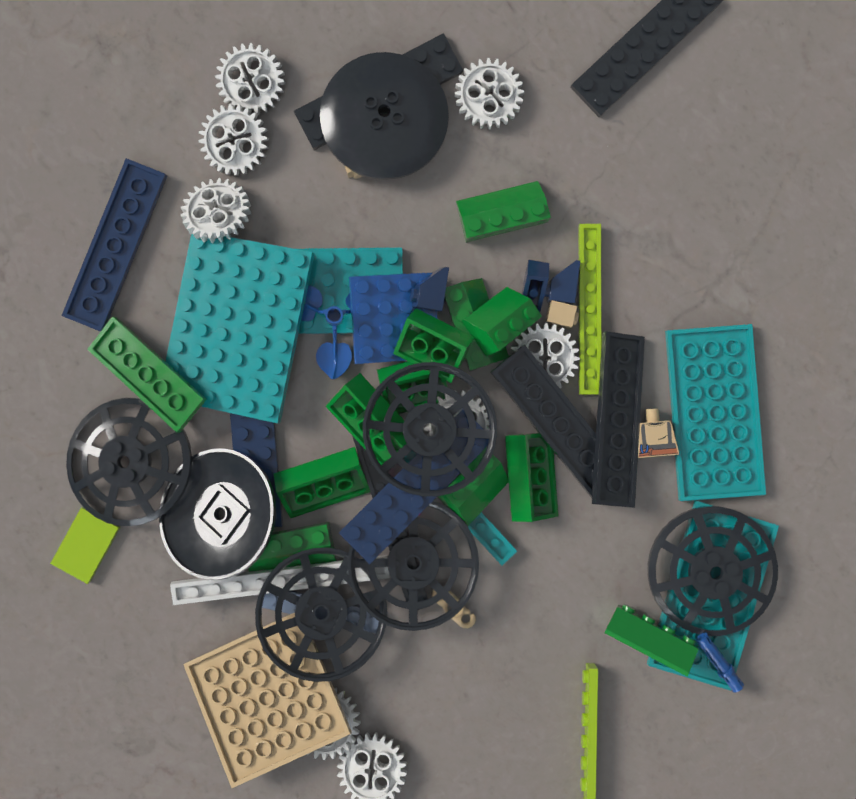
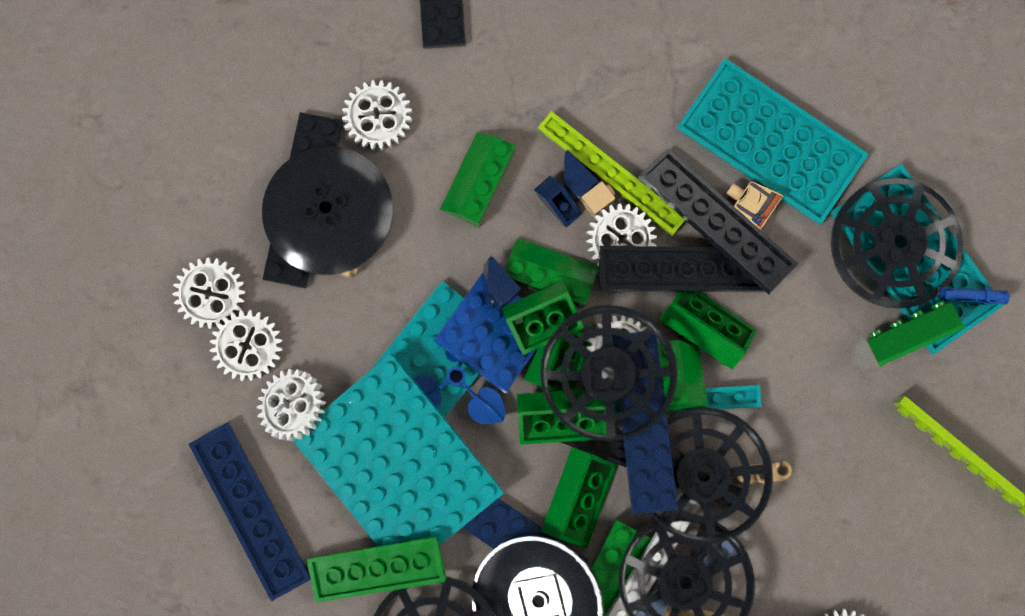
camera: 55 degrees left, 5 degrees down
green slope [462,287,542,356] -> none

